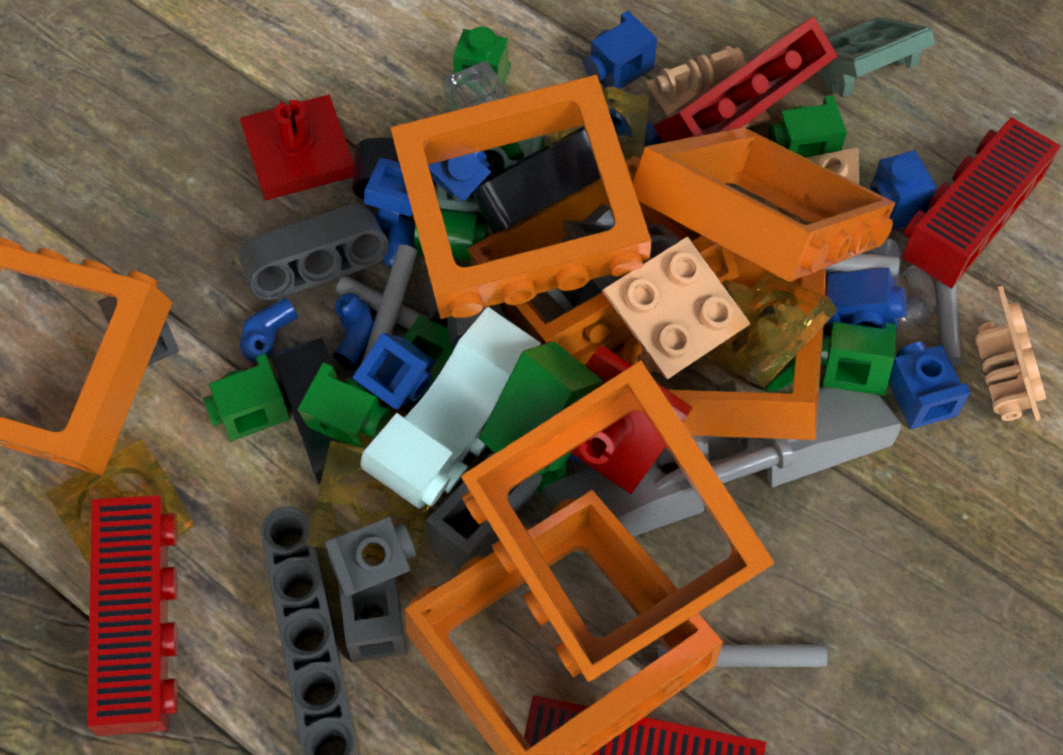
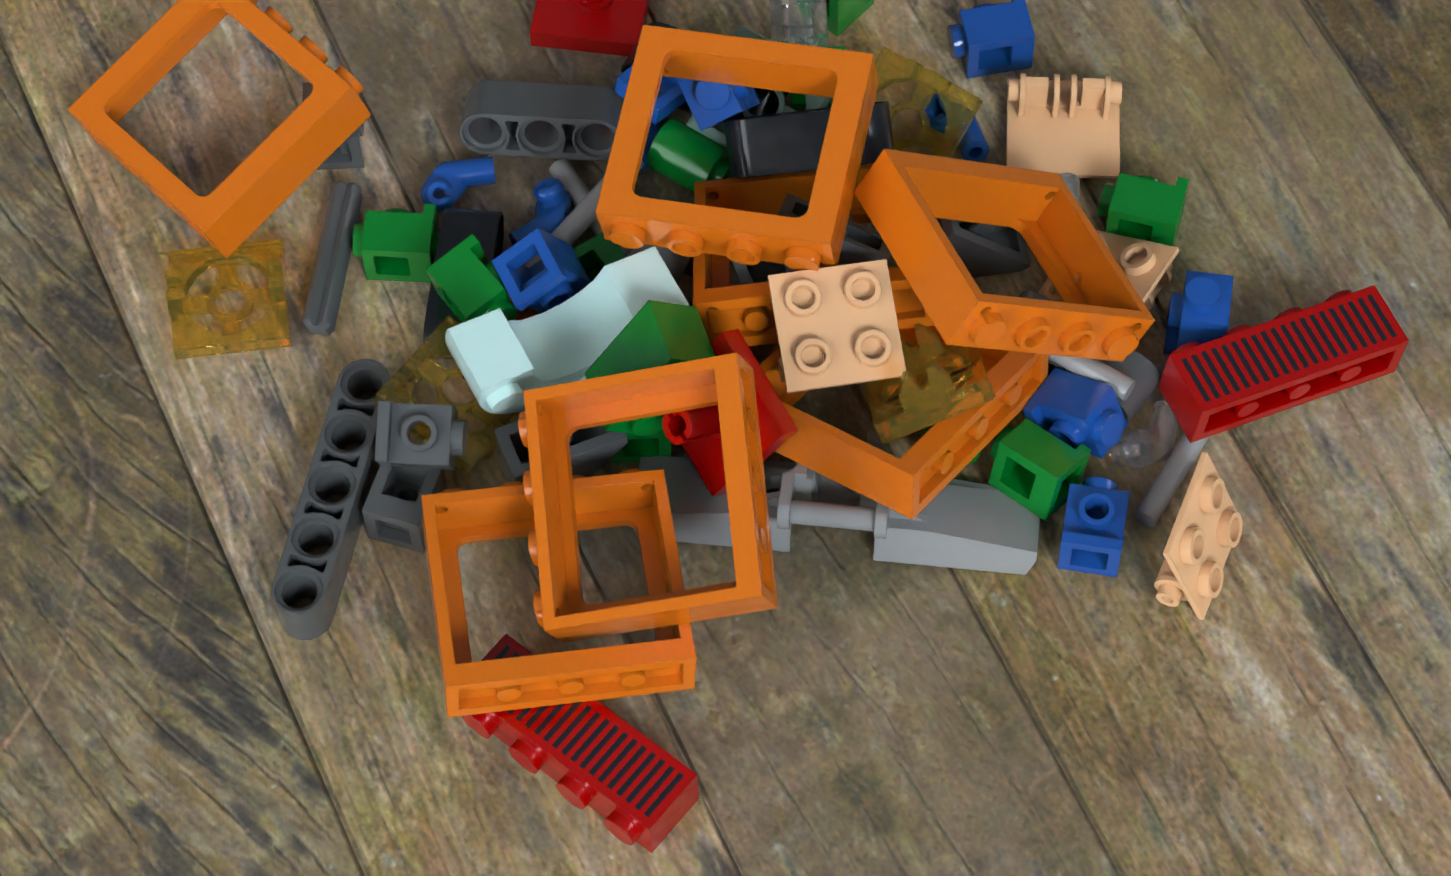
camera: 30 degrees right, 0 degrees up
red brick [87,495,178,736] -> none
red brick [653,16,838,143] -> none
light grey bar [656,644,828,668] -> none
sand green piece [821,17,935,97] -> none
none -> dark grey axle [302,181,363,336]

